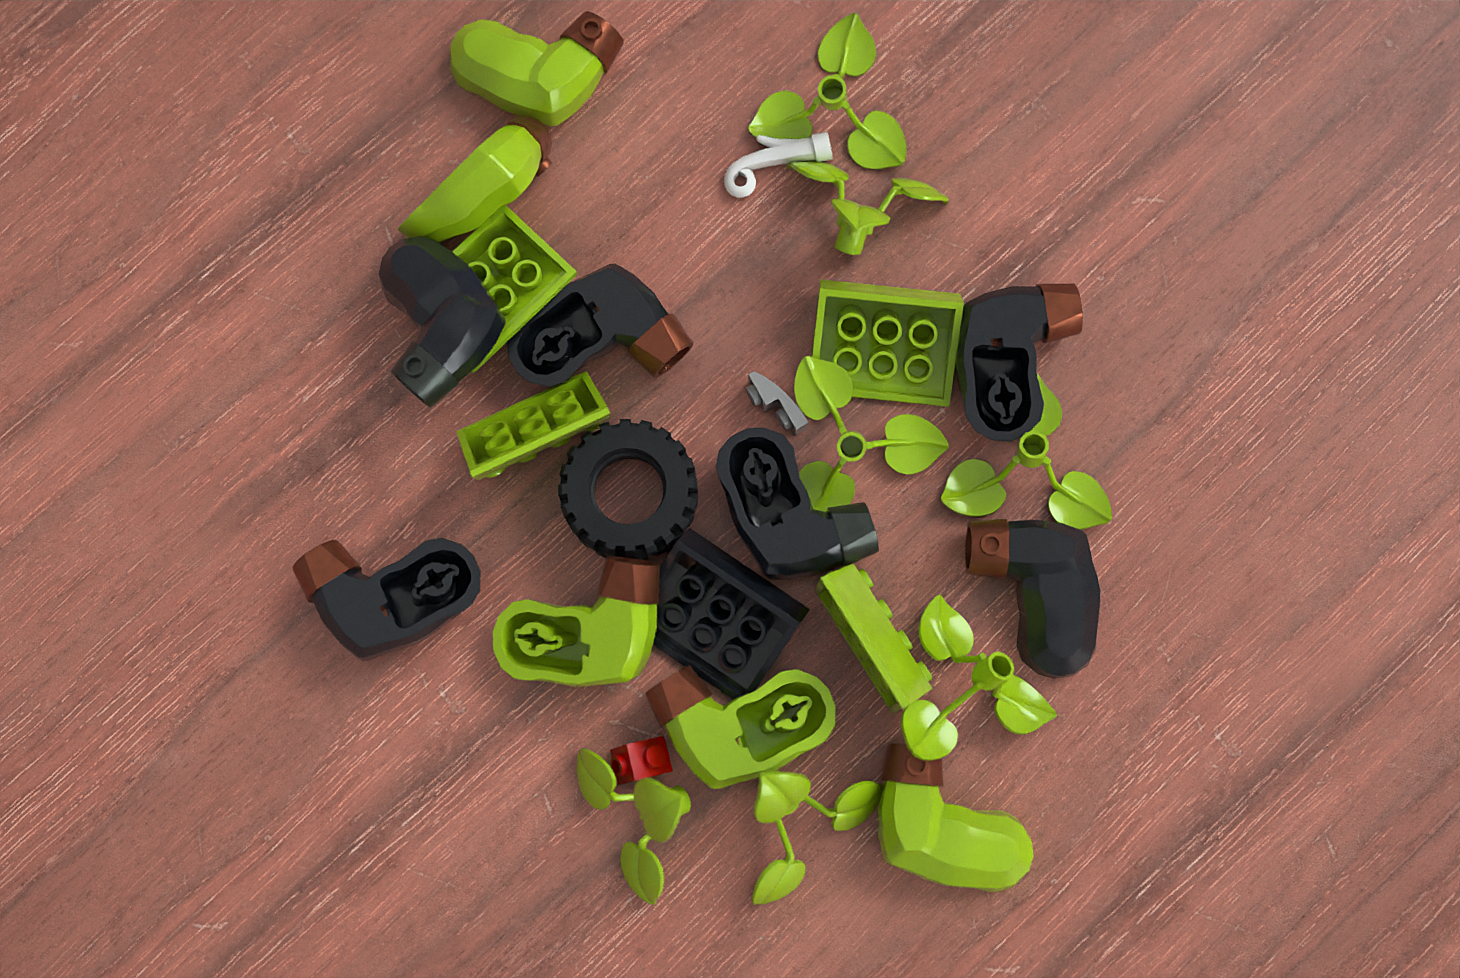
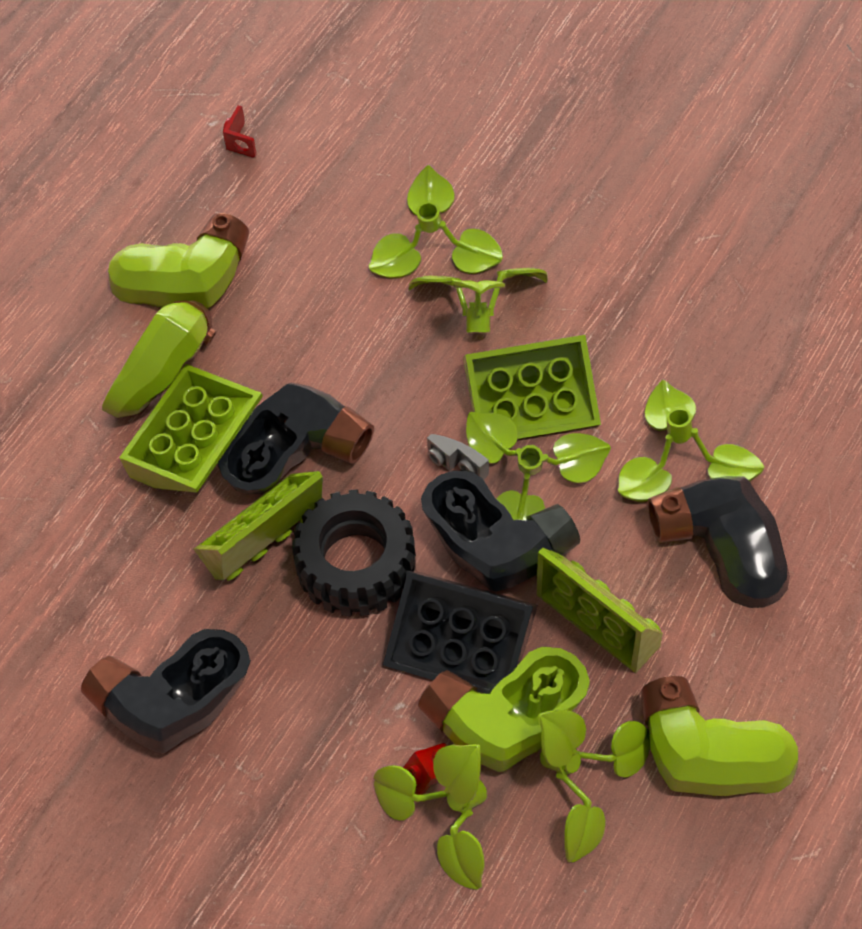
camera: 10 degrees left, 20 degrees down
black piece [379,236,506,408] -> none
lime piece [493,556,660,686] -> none
white plant [724,132,833,198] -> none
lime plant [901,594,1057,761] -> none
black piece [955,283,1083,442] -> none

